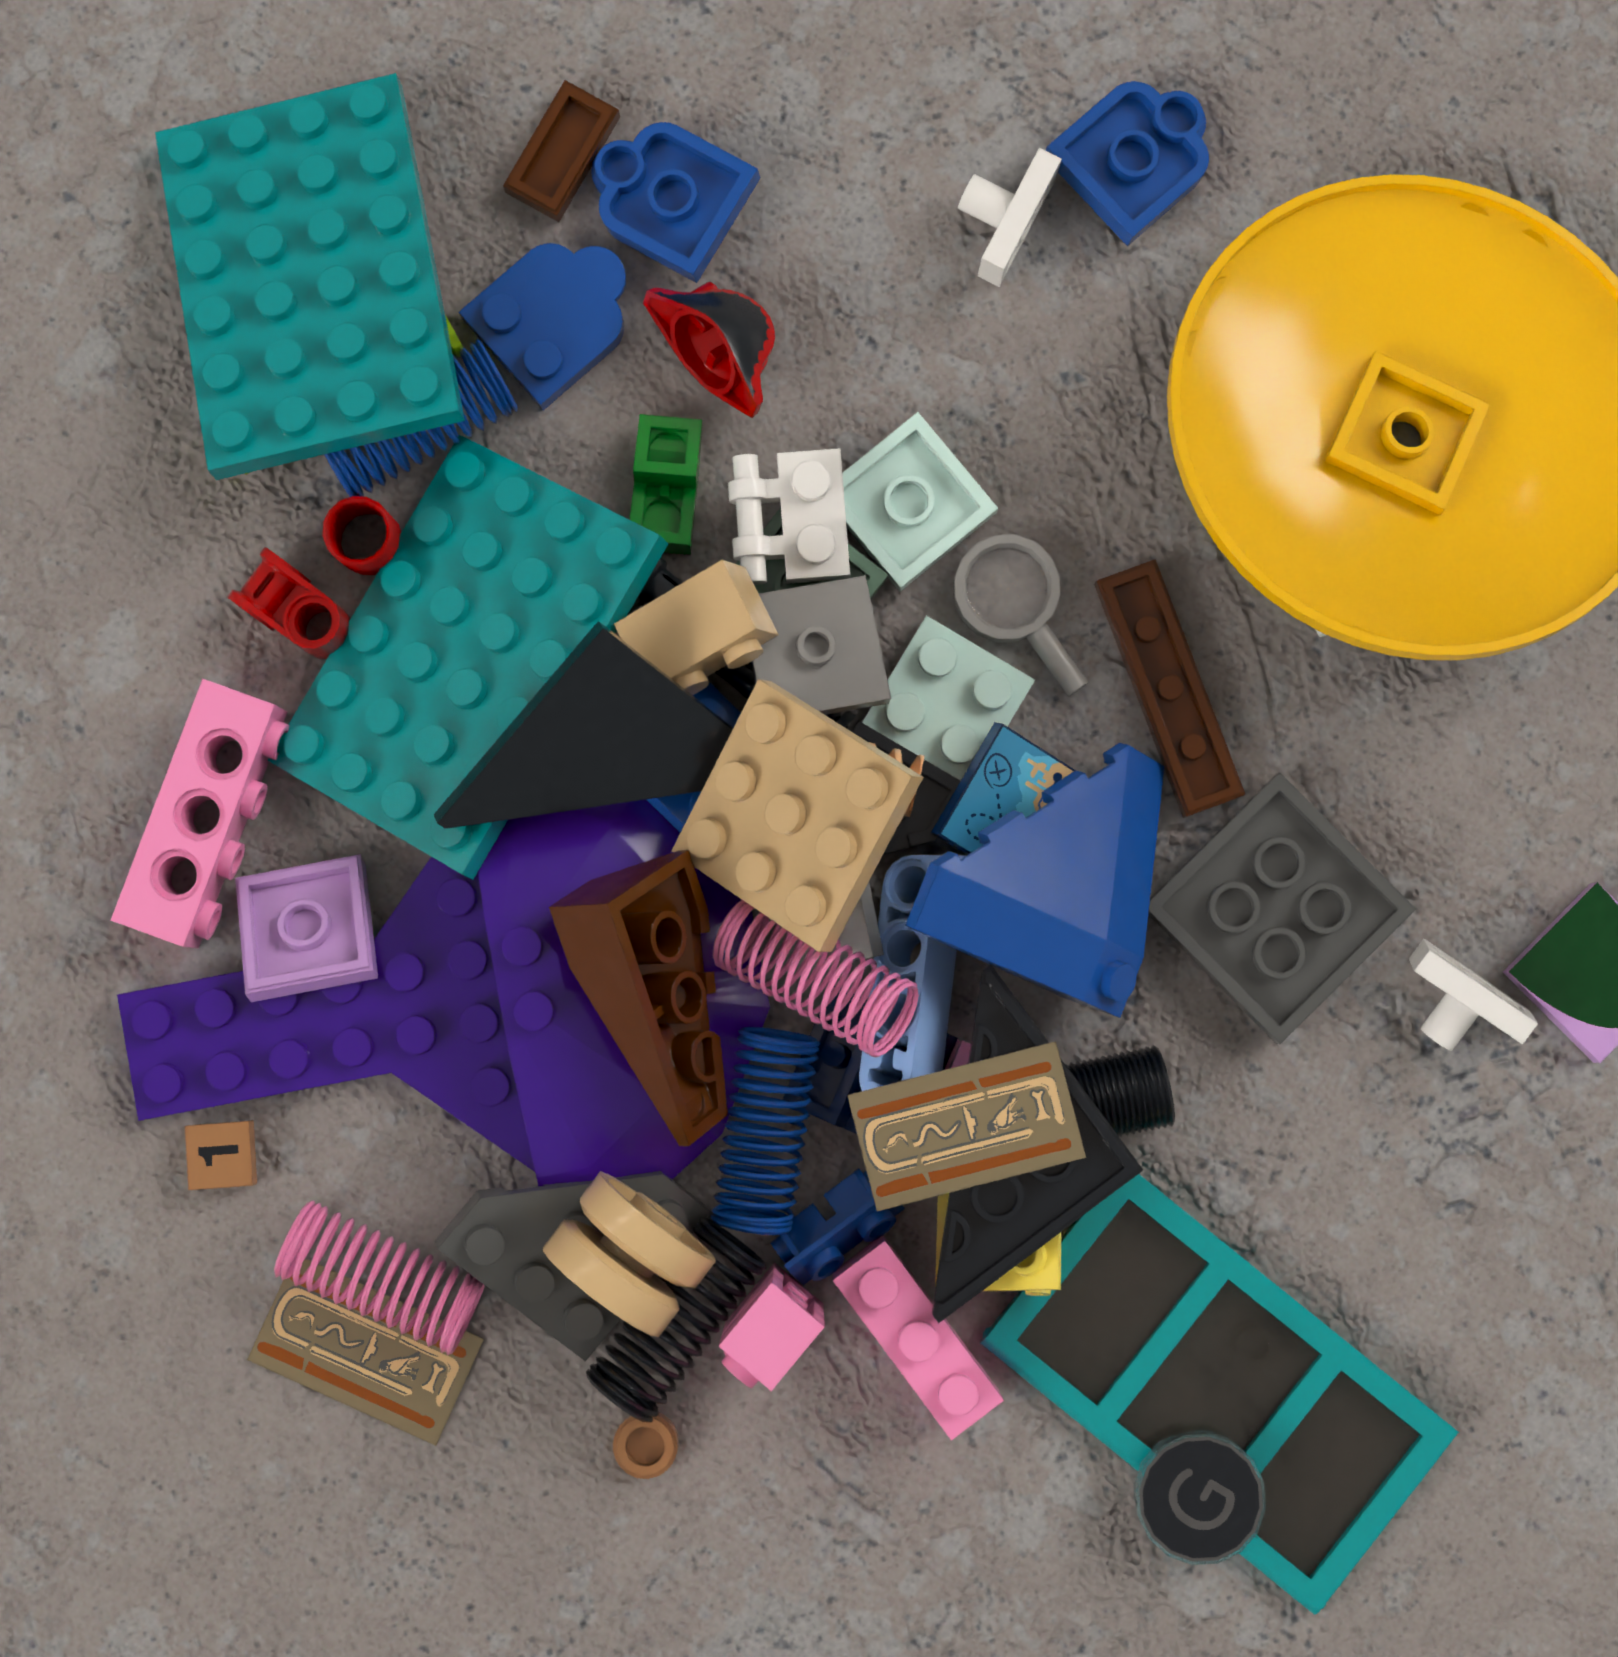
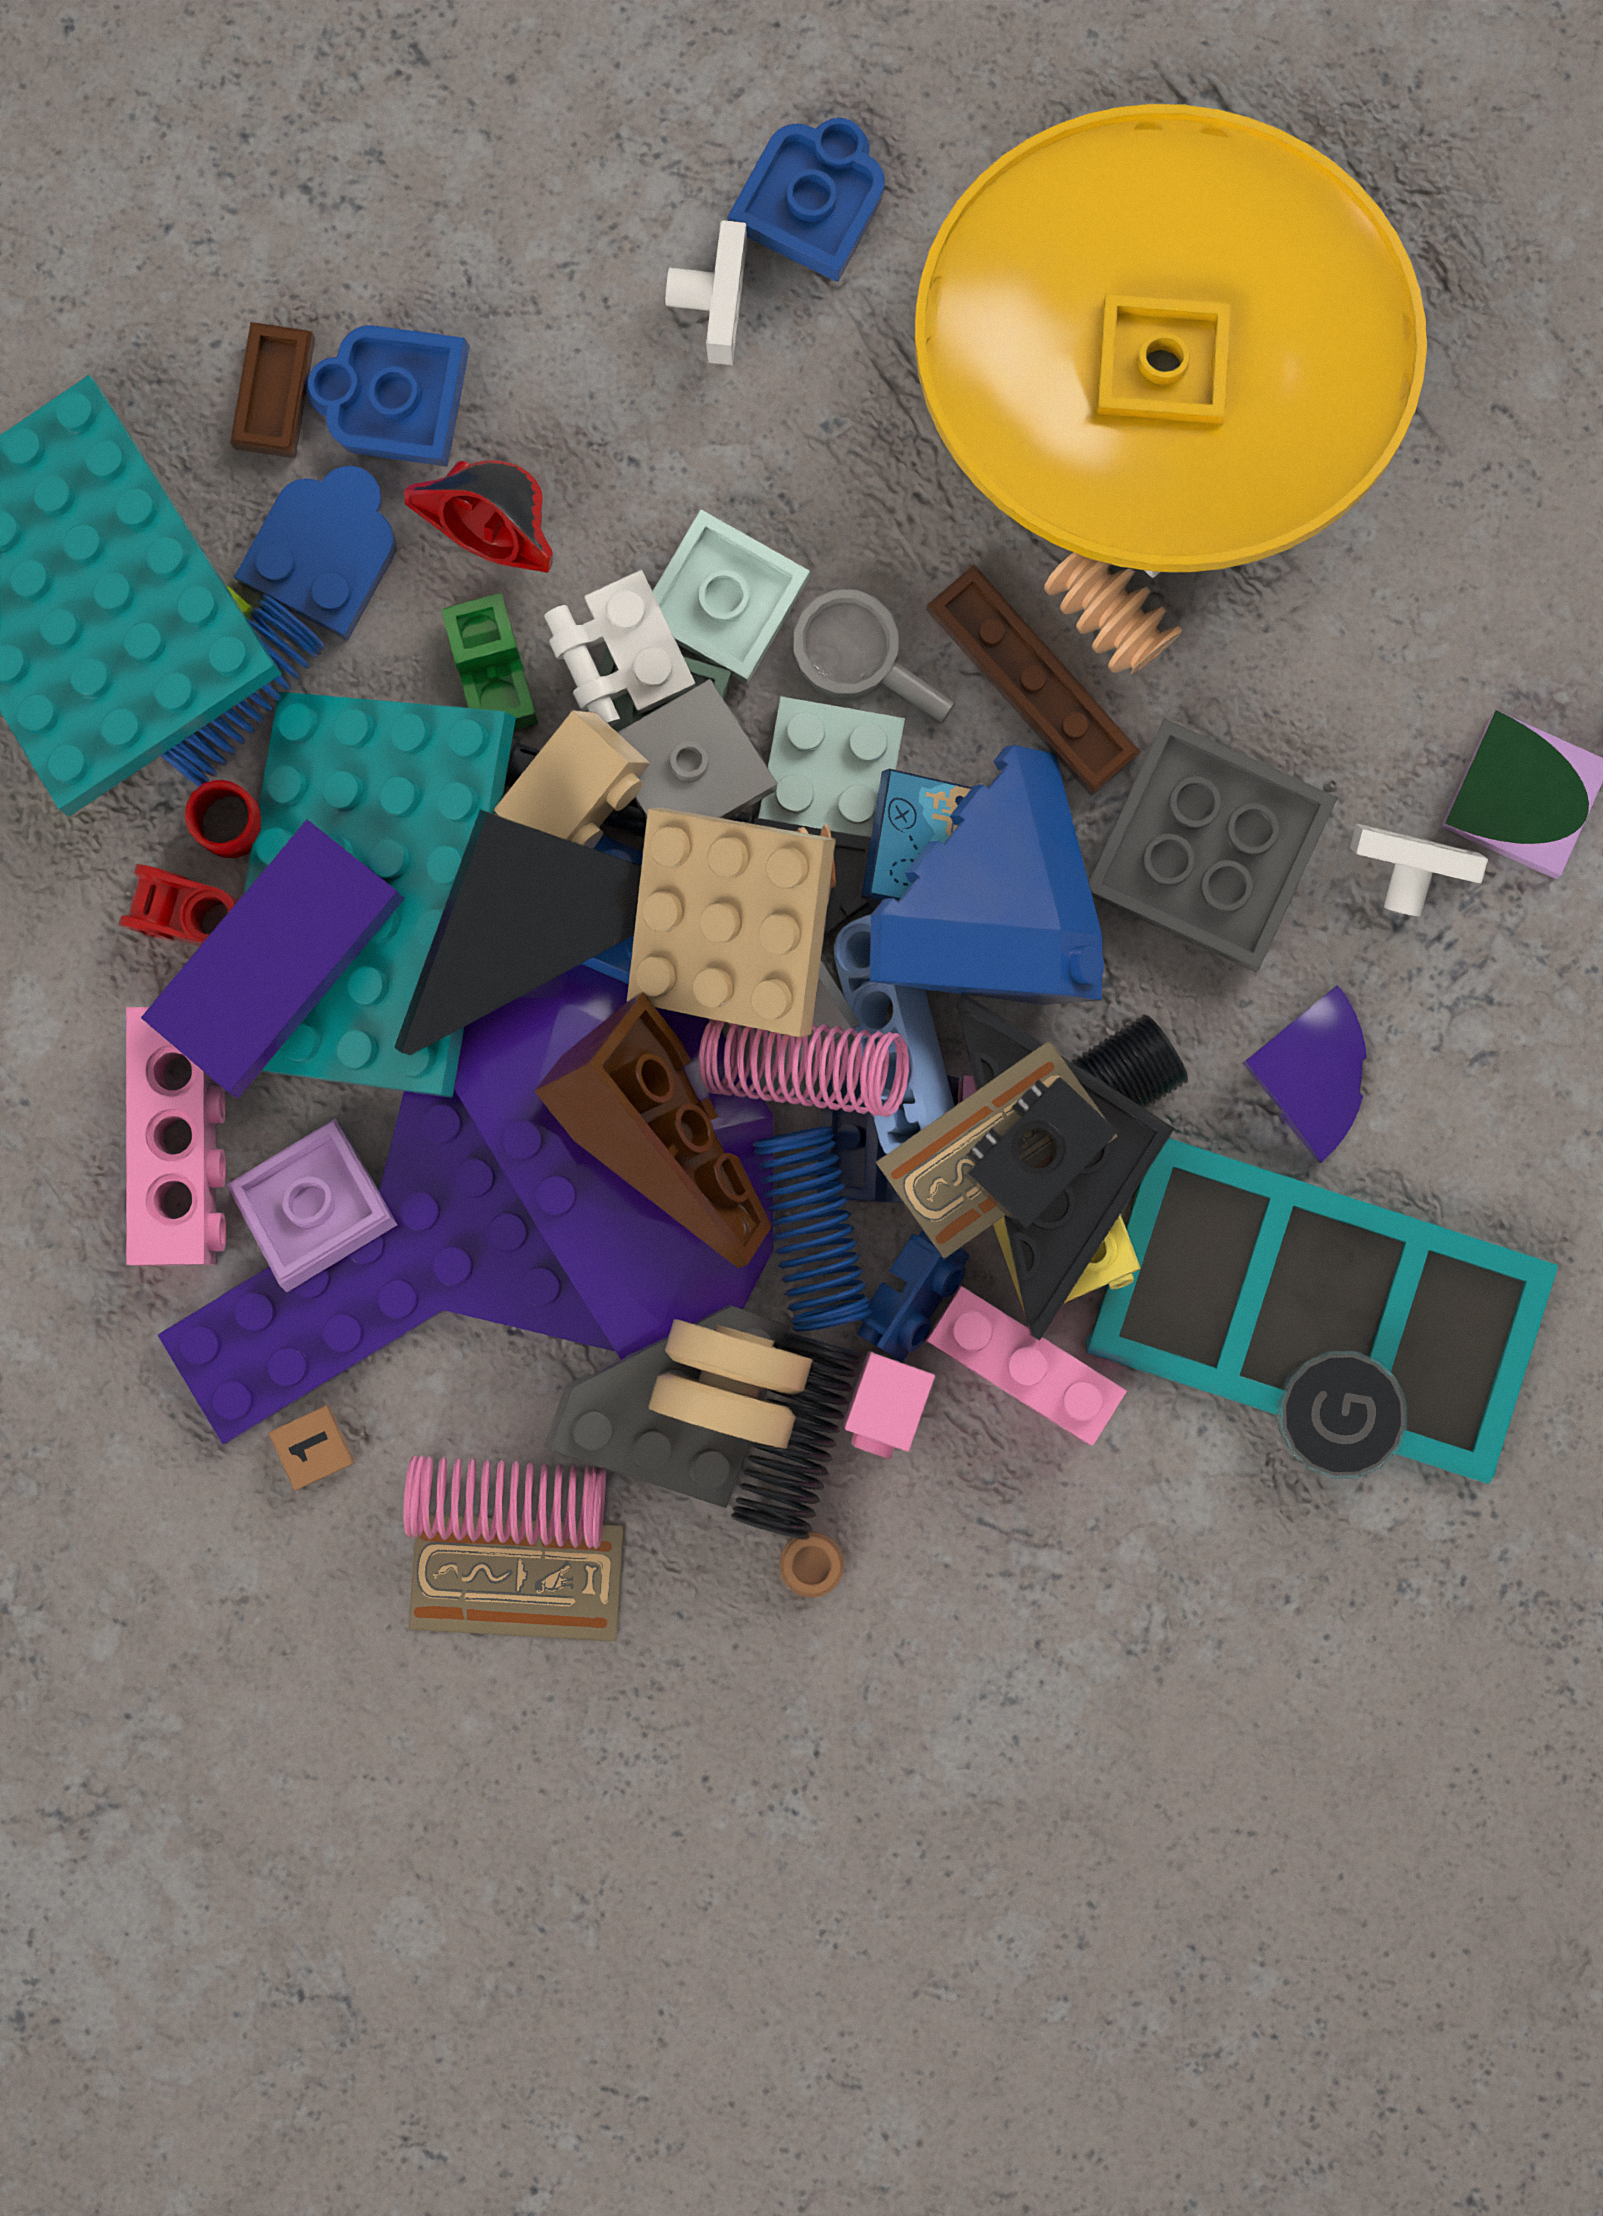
camera: 20 degrees left, 0 degrees up
none -> dark purple tile [141,819,405,1099]
none -> black brick [964,1077,1118,1230]
none -> light nougat piece [1044,552,1183,675]
none -> dark purple brick [1242,985,1367,1163]

